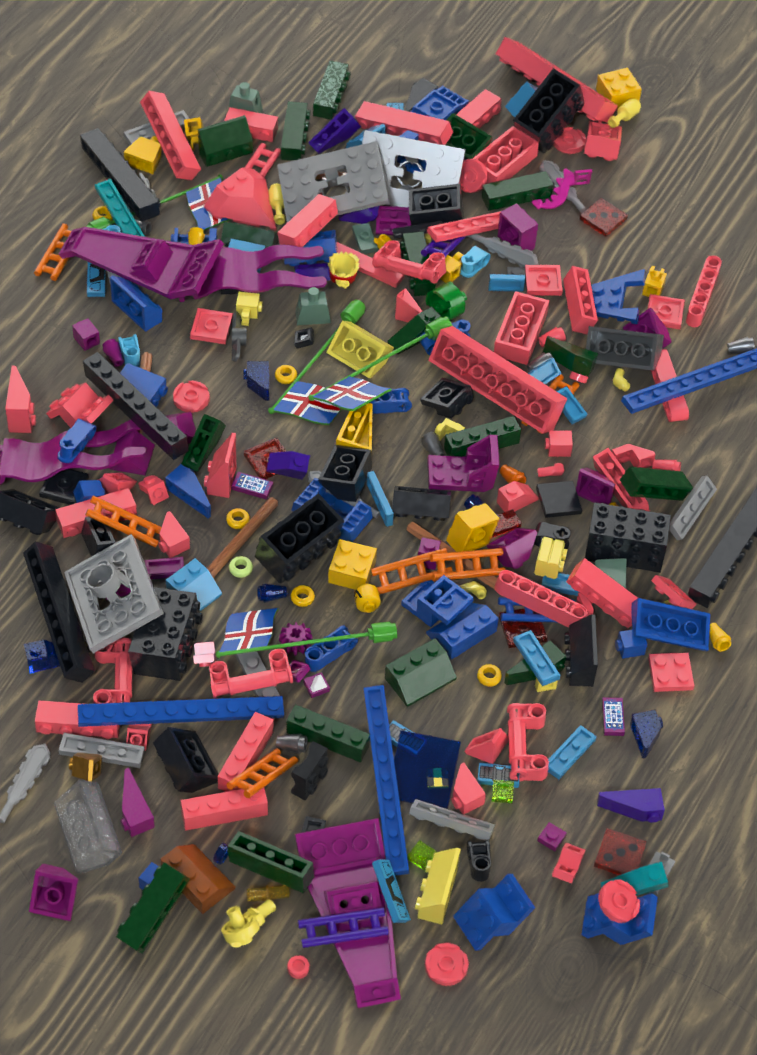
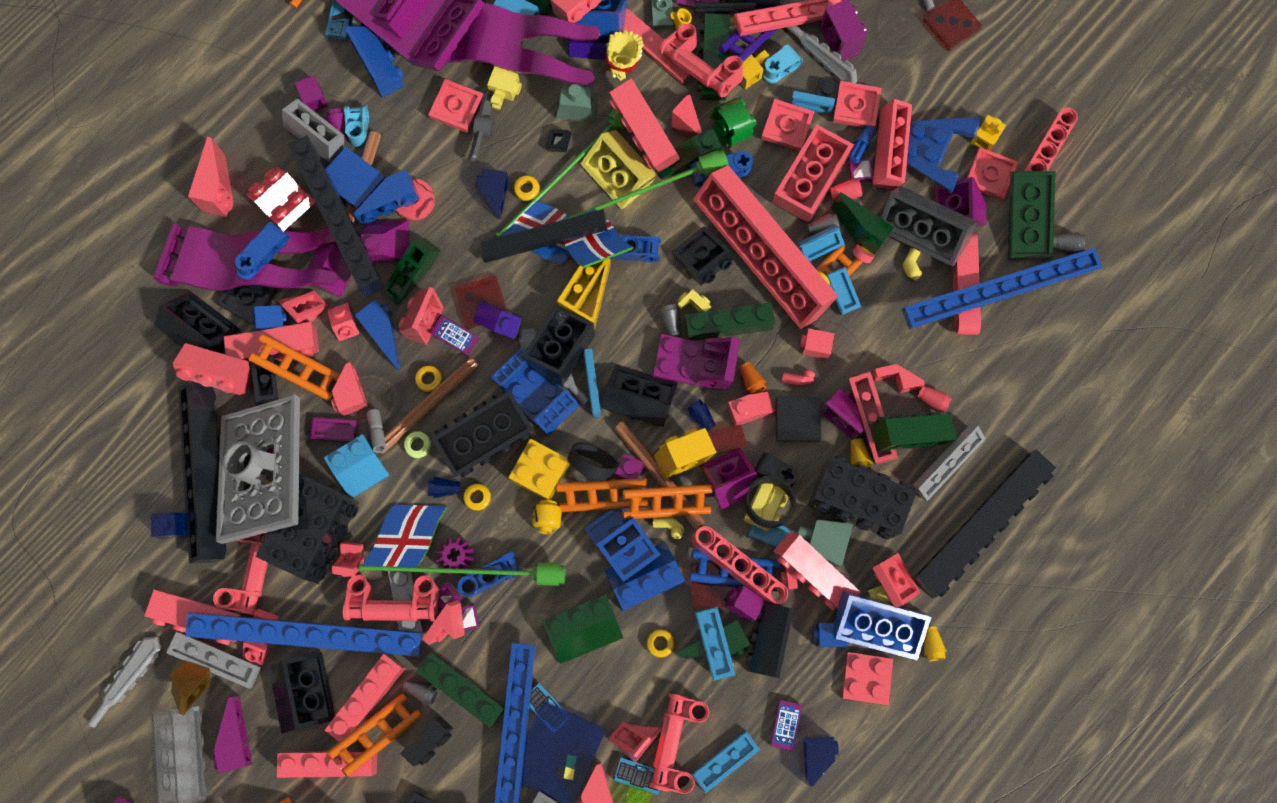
camera: 15 degrees right, 25 degrees up
none -> coral slope [173,343,253,395]
none -> light grey brick [282,99,344,163]
none -> blue slope [354,169,420,224]
none -> light grey piece [367,409,387,453]
none -> coral slope [422,600,464,645]
none -> black tile [481,209,608,263]
none -> black tyre [567,443,618,481]
none -> coral brick [609,78,680,173]
none -> magenta brick [725,586,766,621]
none -> black tyre [744,476,796,528]
none -> coral plate [761,99,815,152]
none -> blue axle [848,125,876,164]
none -> tile [849,158,873,182]
none -> dark green tile [1008,171,1056,258]

